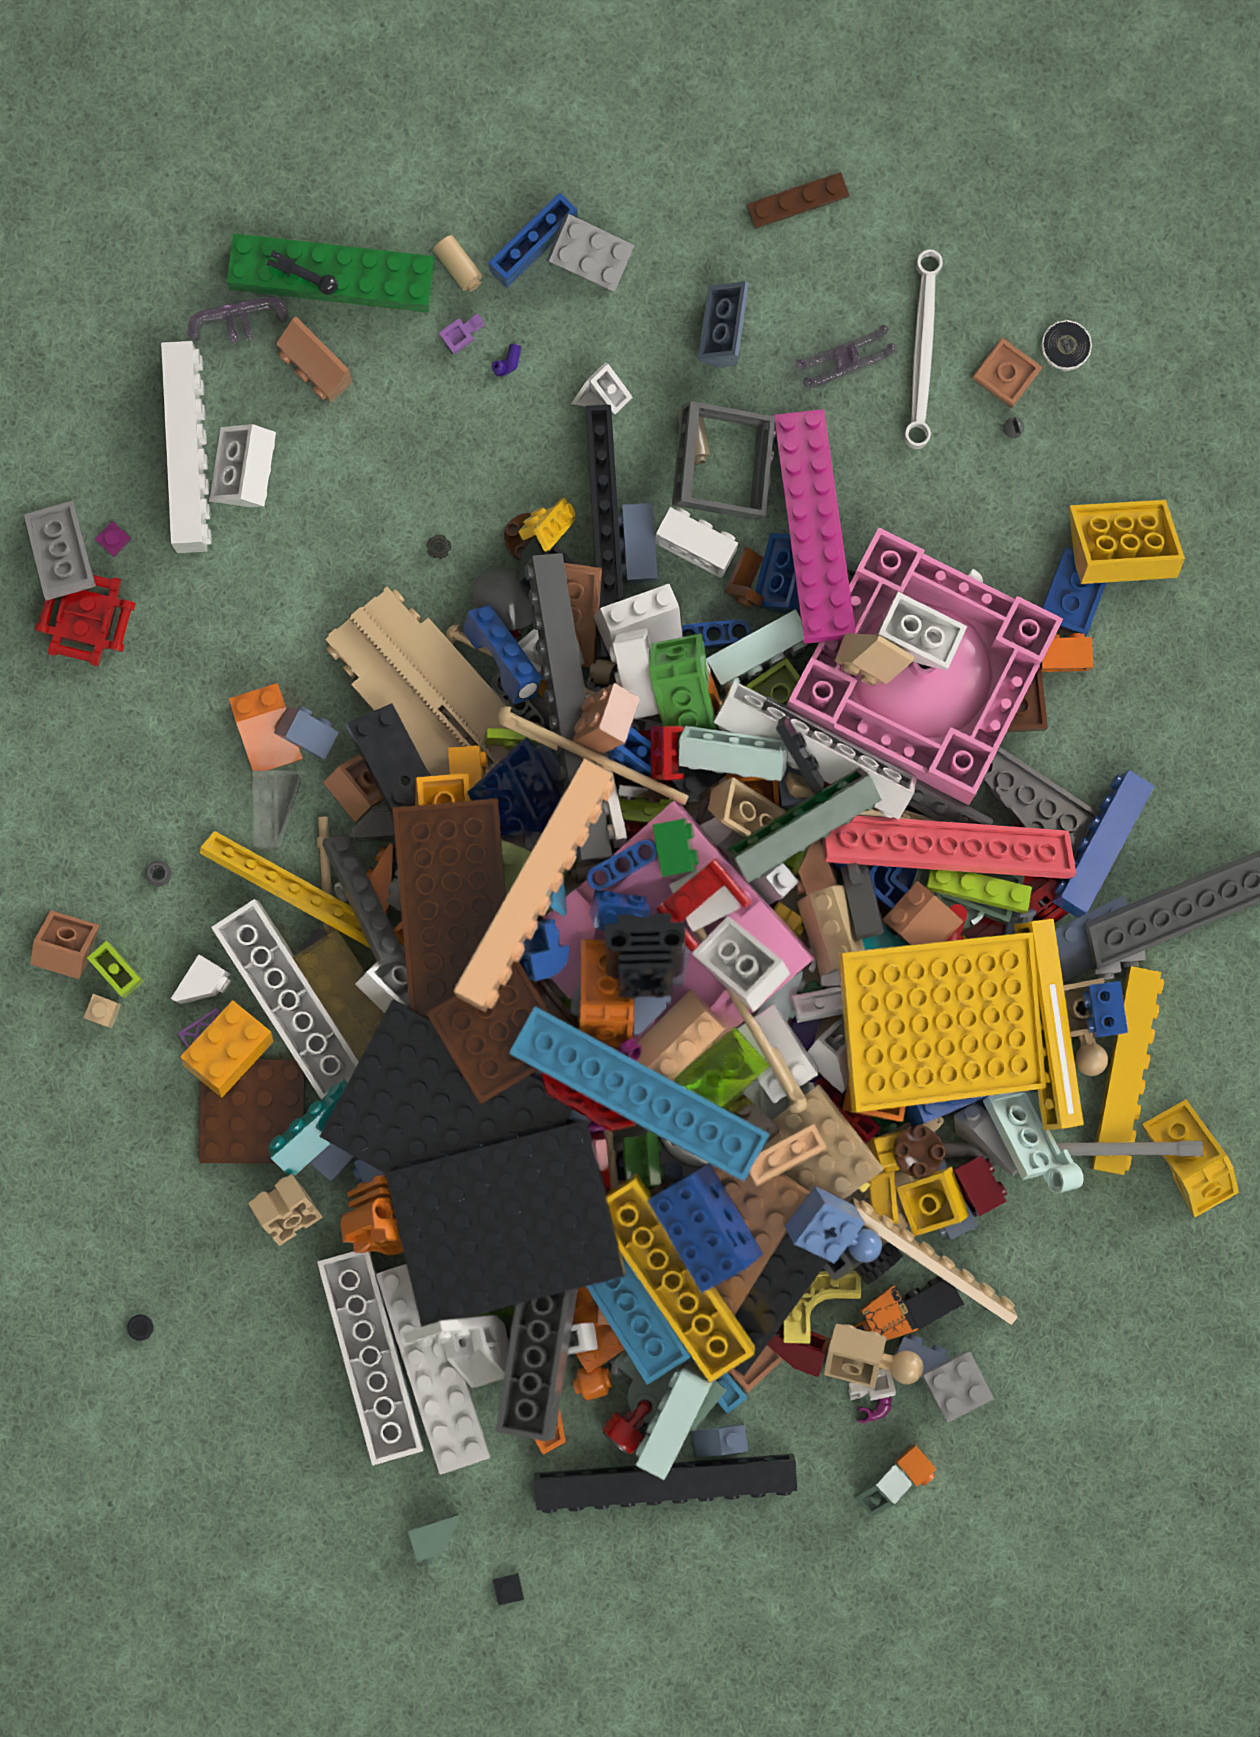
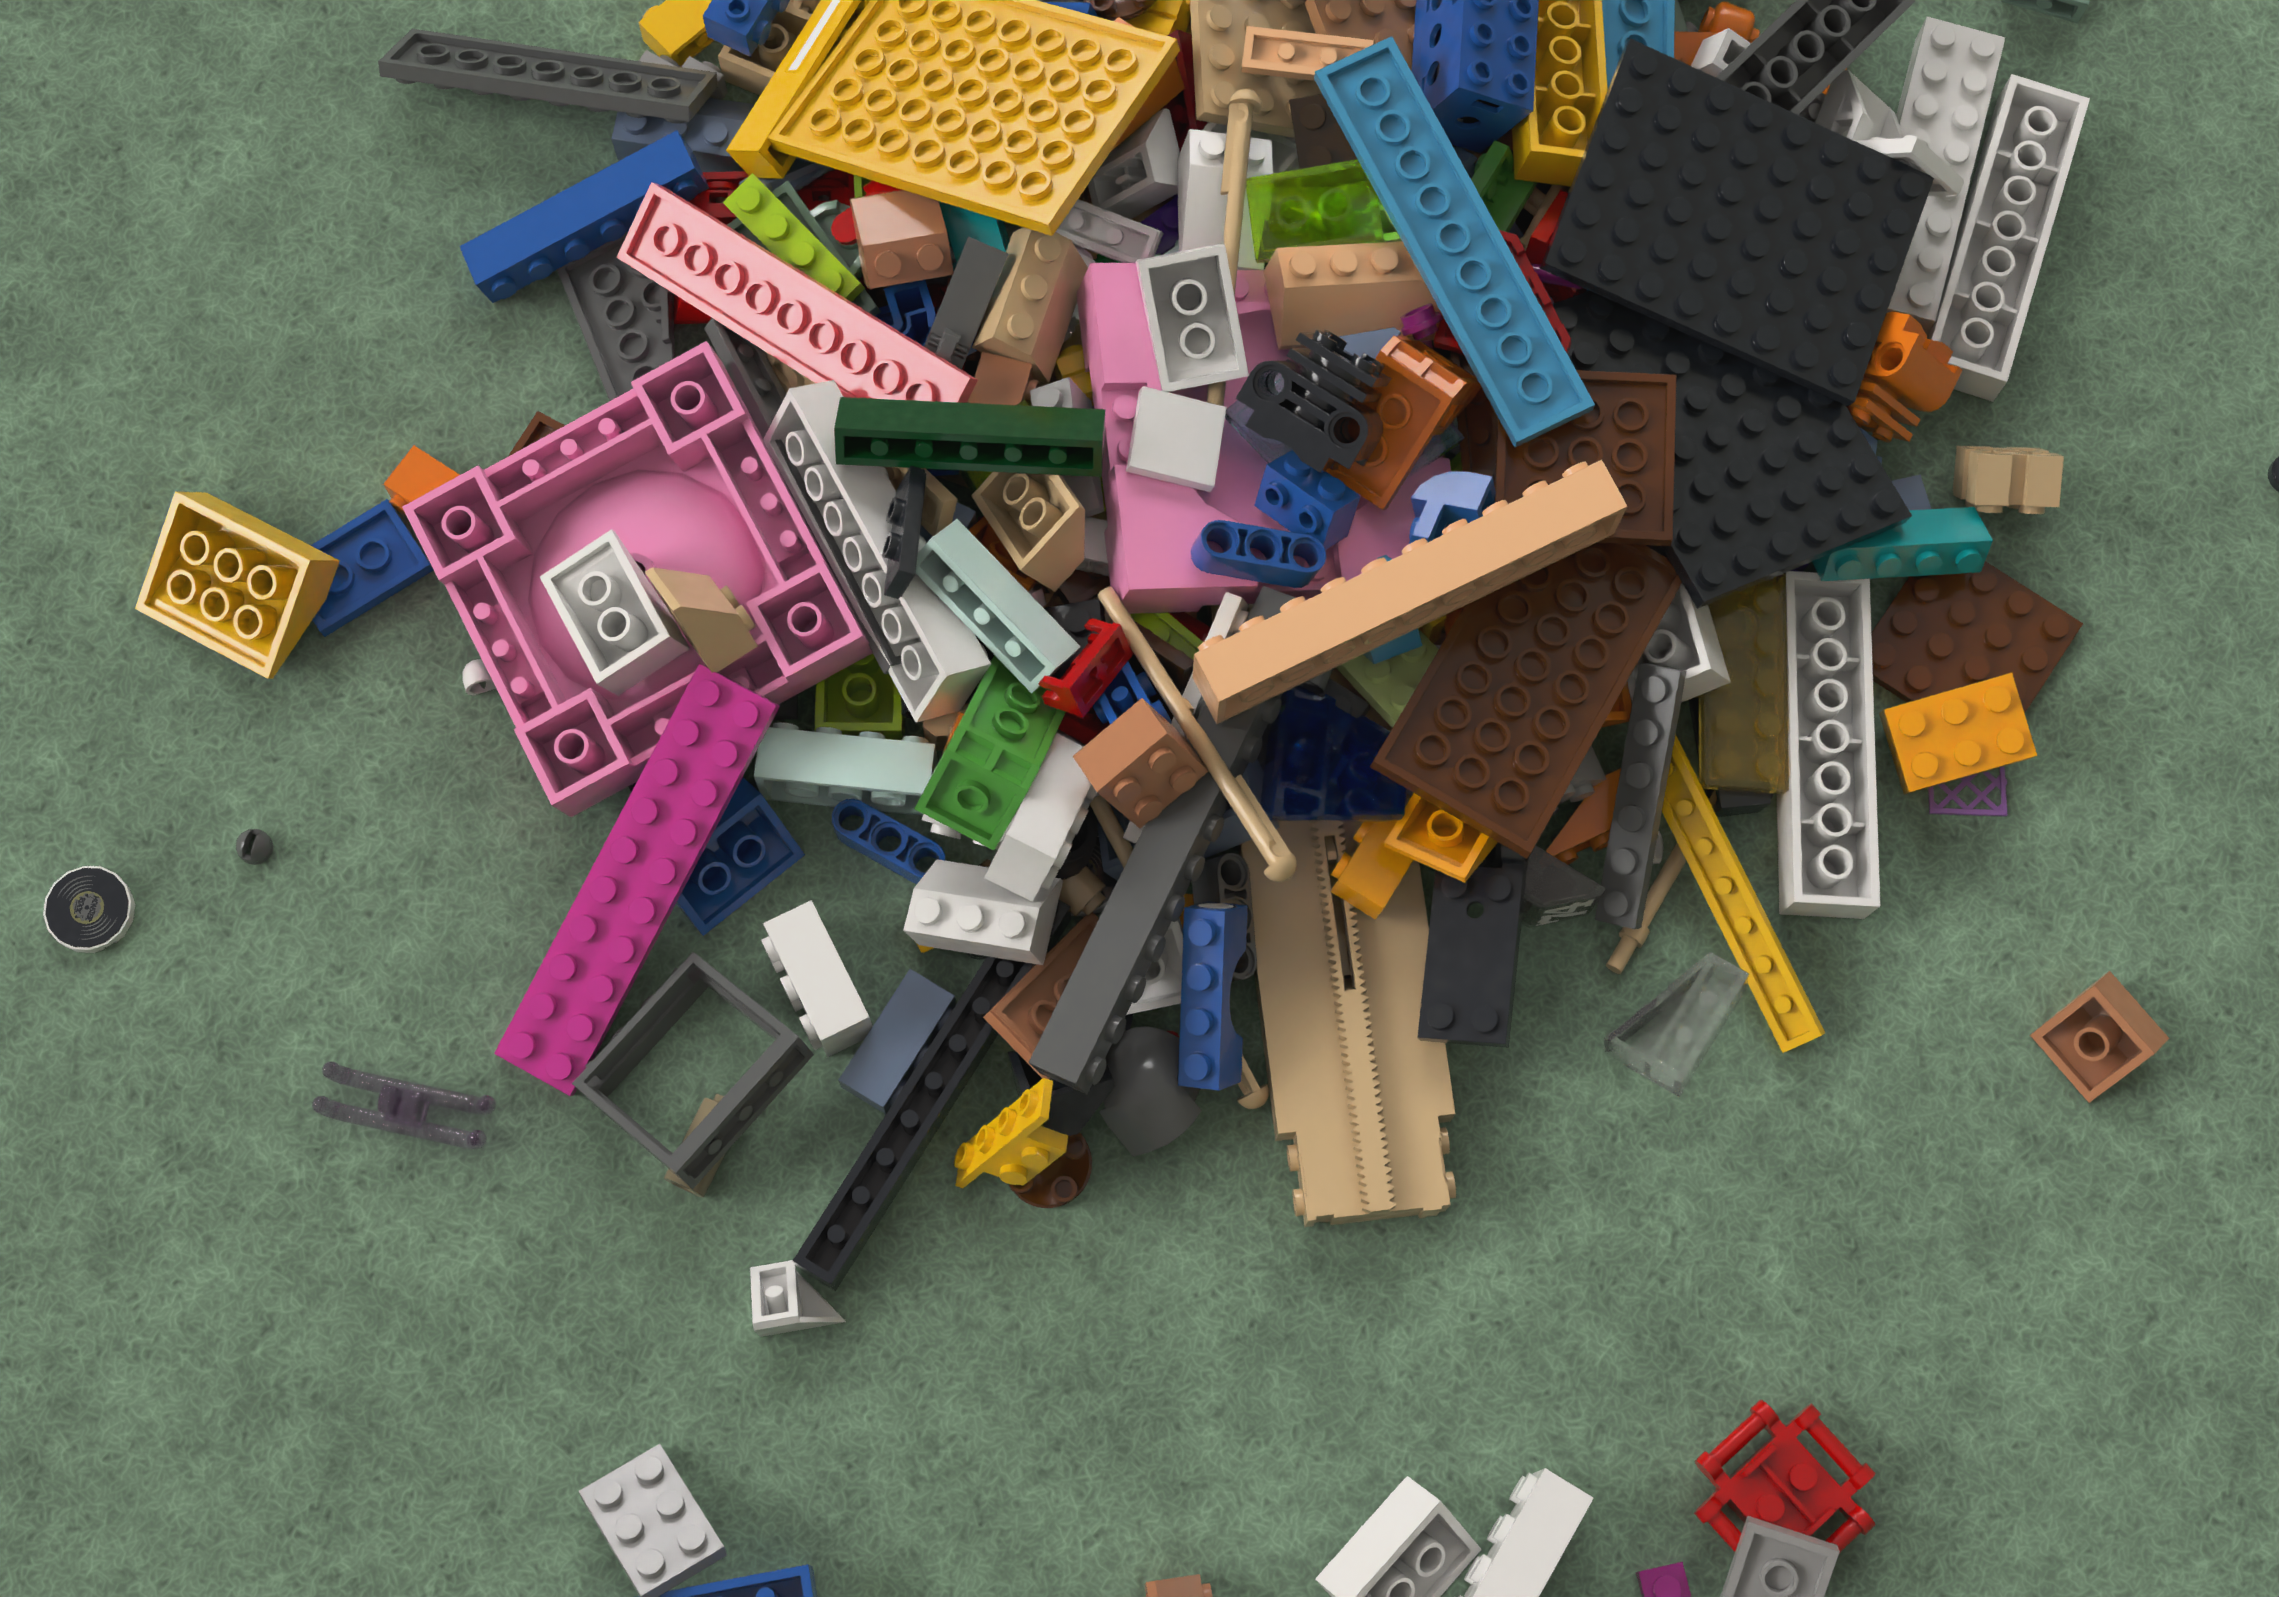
camera: 140 degrees left, 10 degrees down
tan brick [84,994,121,1028] -> none
lime brick [87,941,144,998] -> none
dark grey plate [145,861,172,886] -> none
white slope [171,955,231,1004] -> none
orange slope [228,683,303,775] -> none
sand blue brick [274,705,339,759] -> none
nougat slope [323,754,384,822] -> none
clear smoke plate [426,535,451,559] -> none
medium lavender plate [439,313,485,355] -> none
lime plate [484,728,537,750] -> none
dark purple arm [491,344,521,377] -> none
green brick [652,818,699,877] -> none
red plate [656,859,751,952] -> none
sand blue slope [698,281,749,368] -> none
reddish brown bracket [724,547,765,608] -> none
reddish brown plate [747,172,849,229] -> none
white piece [904,250,943,449] -> none
nougat plate [972,338,1043,408] -> none

